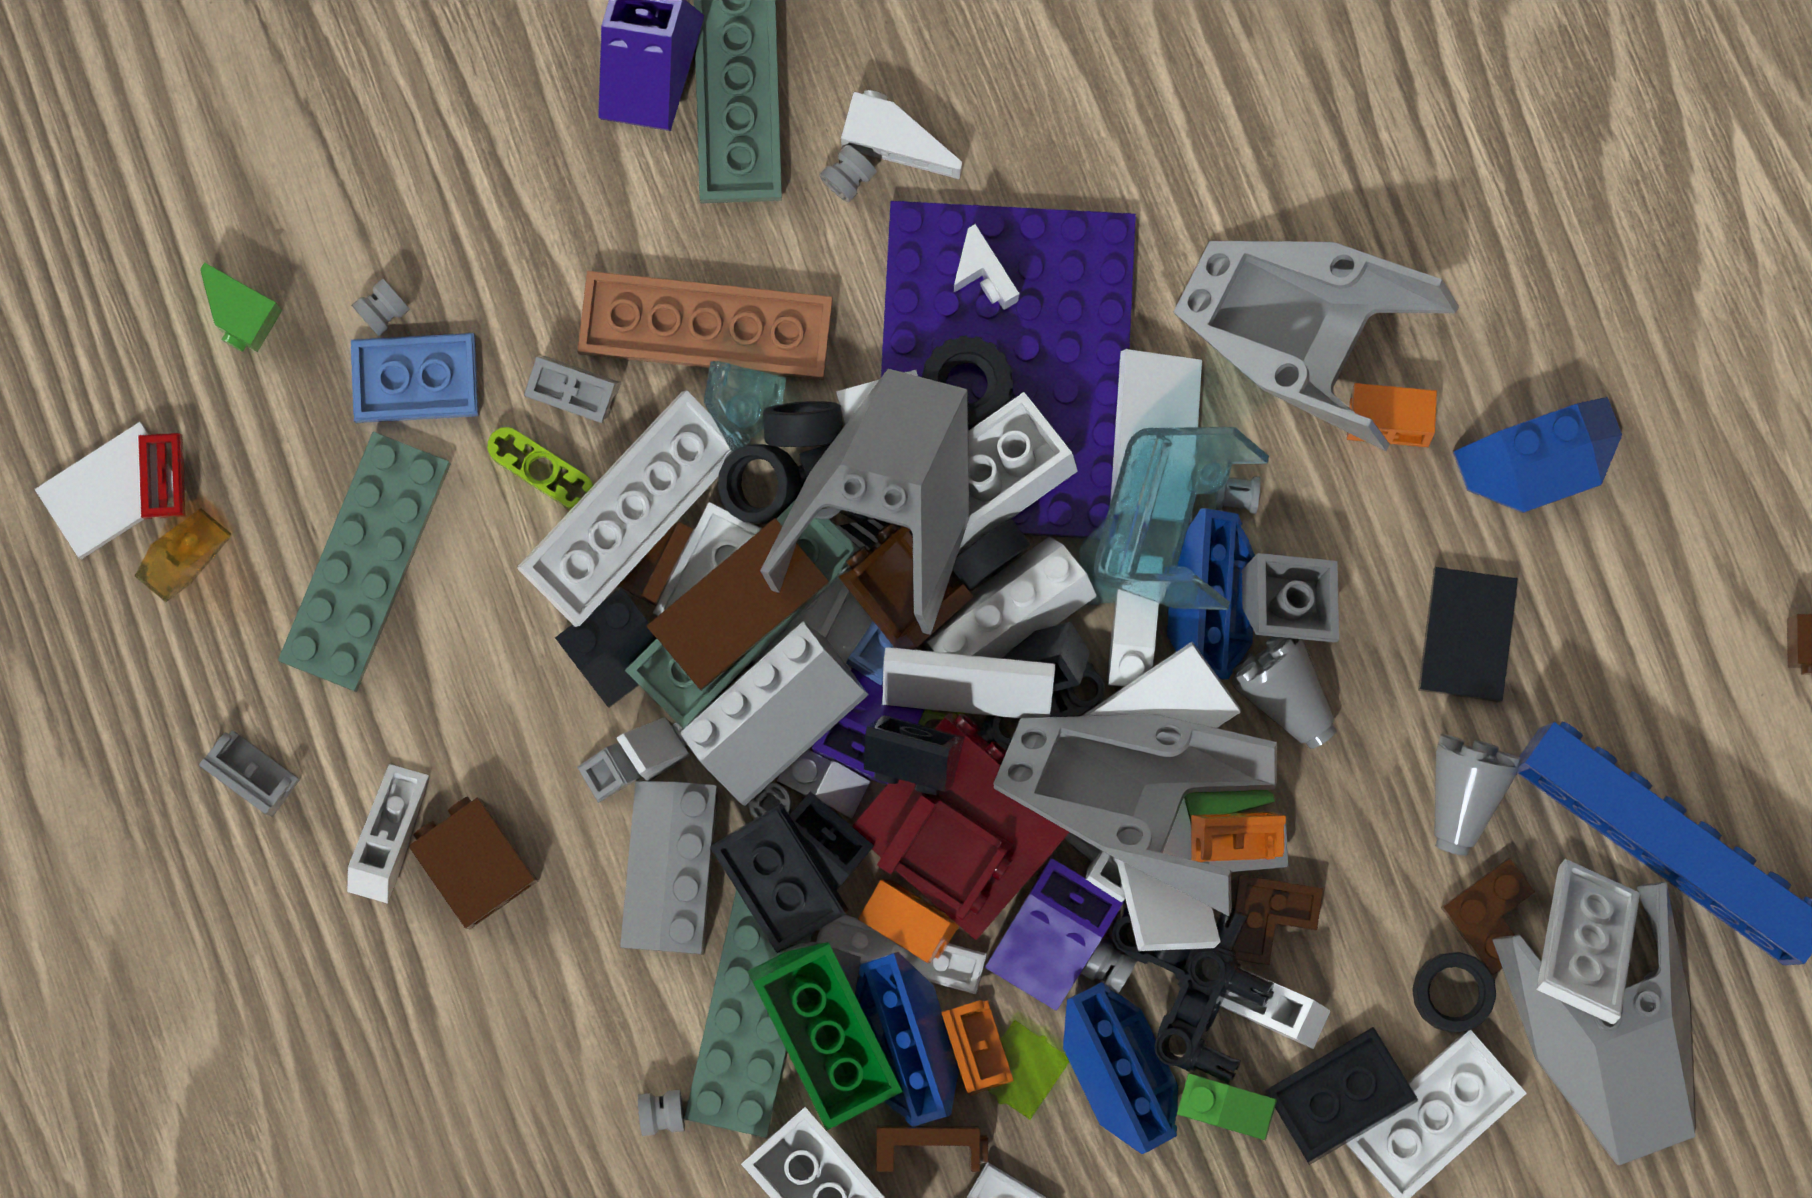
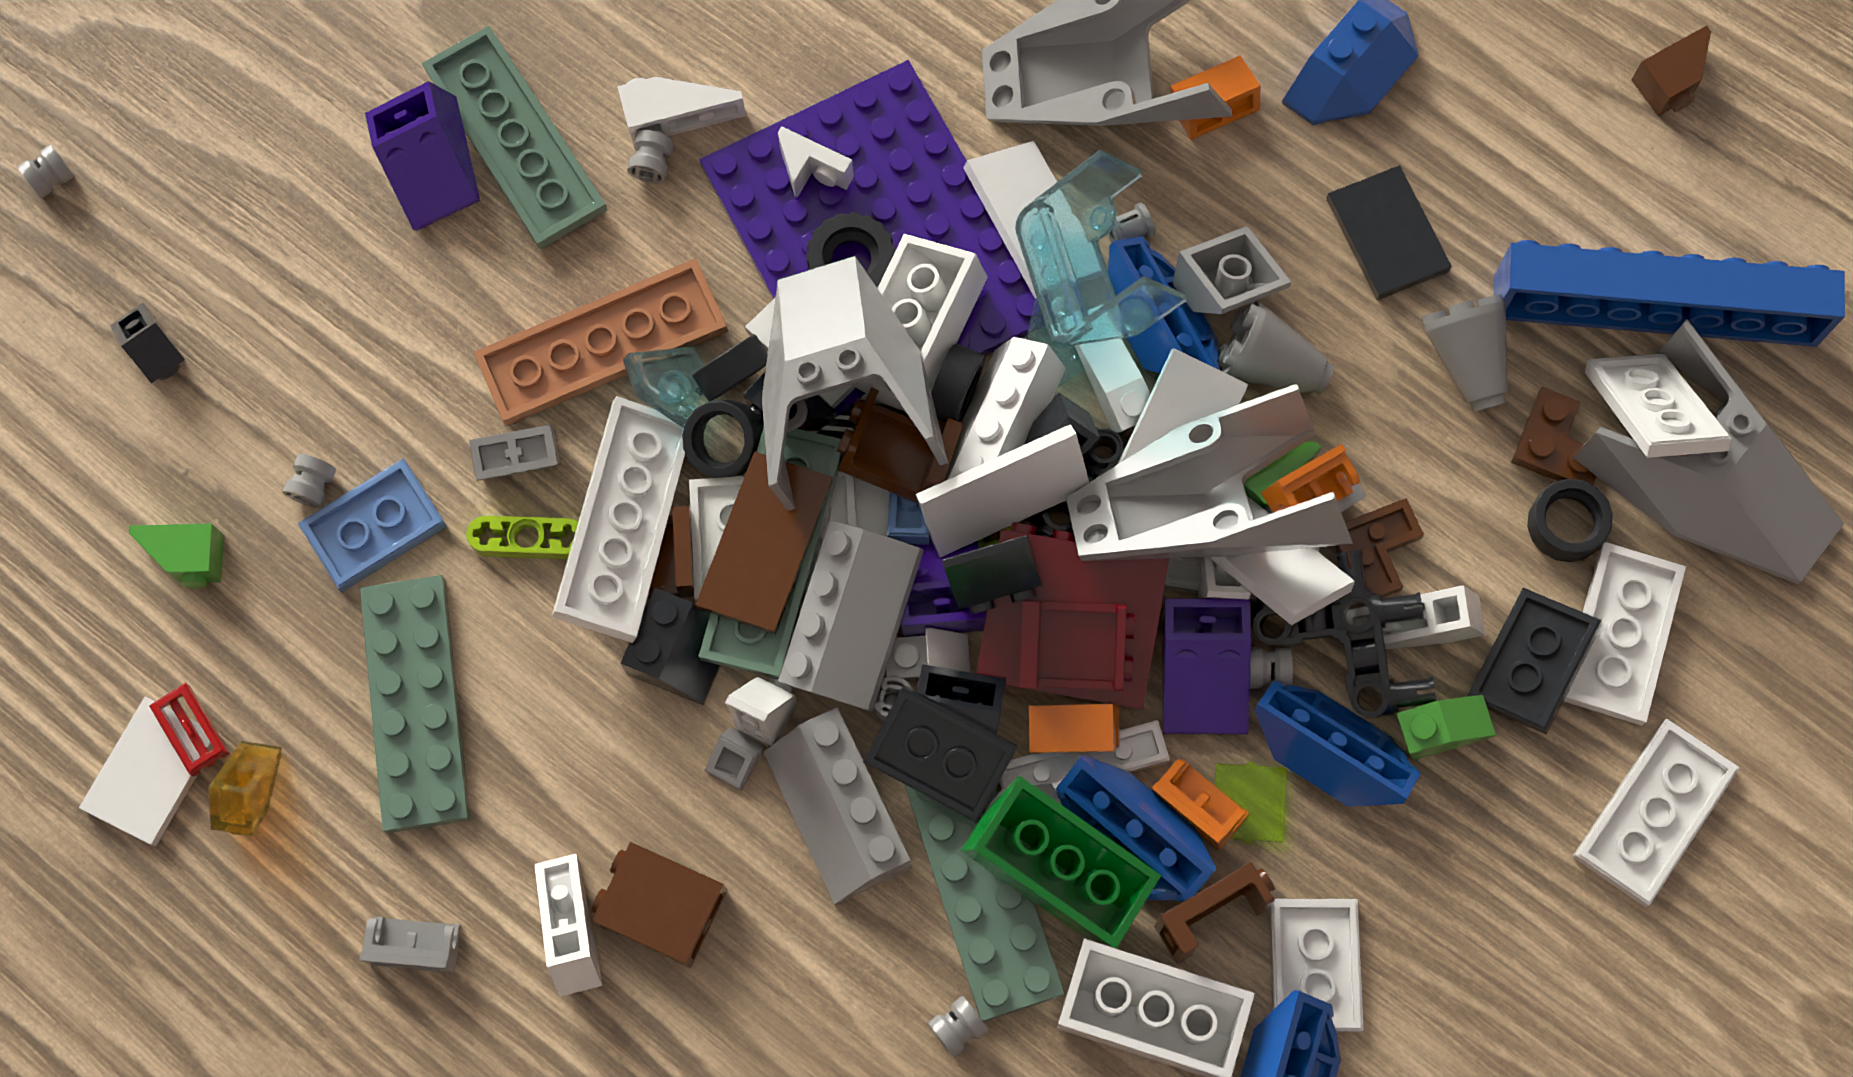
camera: 25 degrees left, 10 degrees down
none -> black slope [110,303,185,383]

